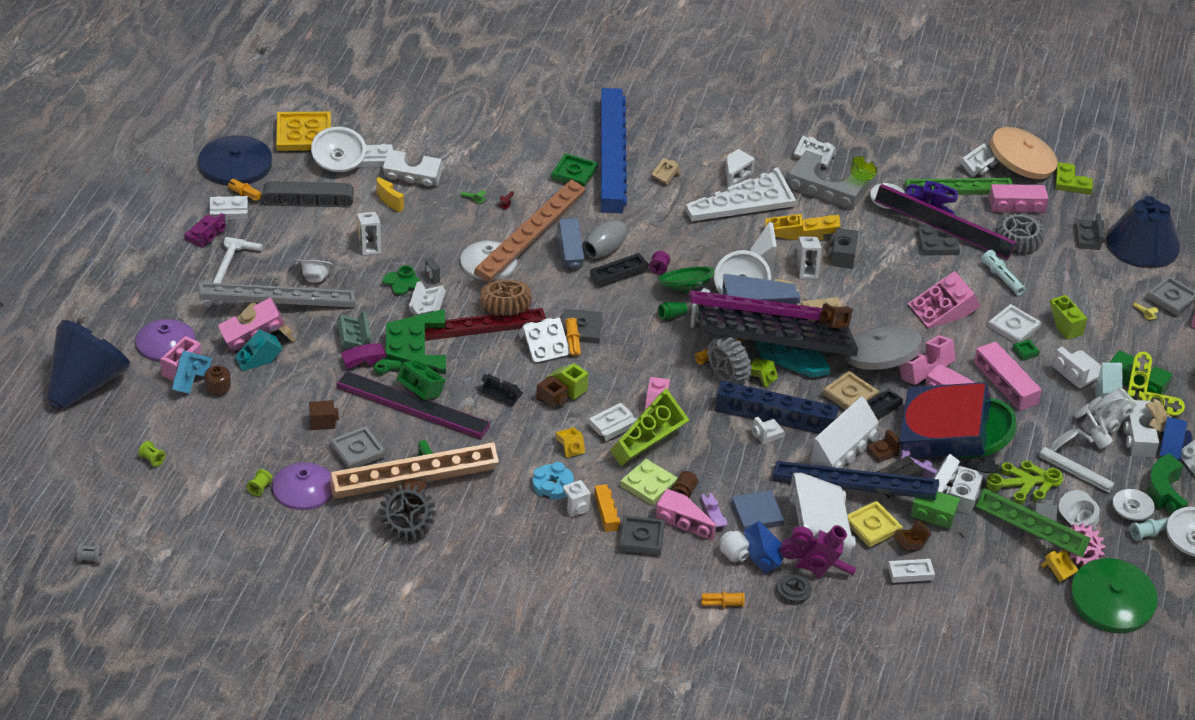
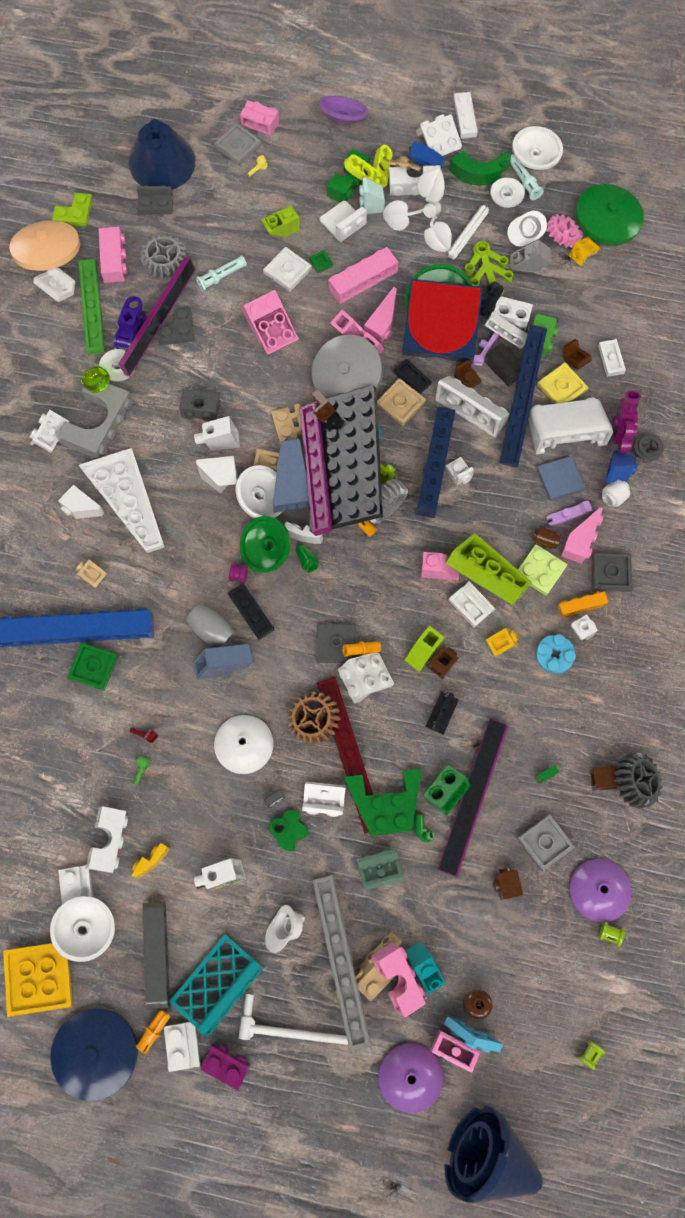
camera: 90 degrees left, 30 degrees up
light nougat brick [329,443,499,499] -> none
magenta slope [341,343,387,369] -> none
nougat plate [474,180,586,282] -> none
light orange axle [701,591,745,608] -> none
yellow slope [765,214,841,240] -> none
bright green tile [975,488,1091,557] -> none
white bracket [1094,387,1137,434] -> none
none -> teal fence [169,934,264,1037]

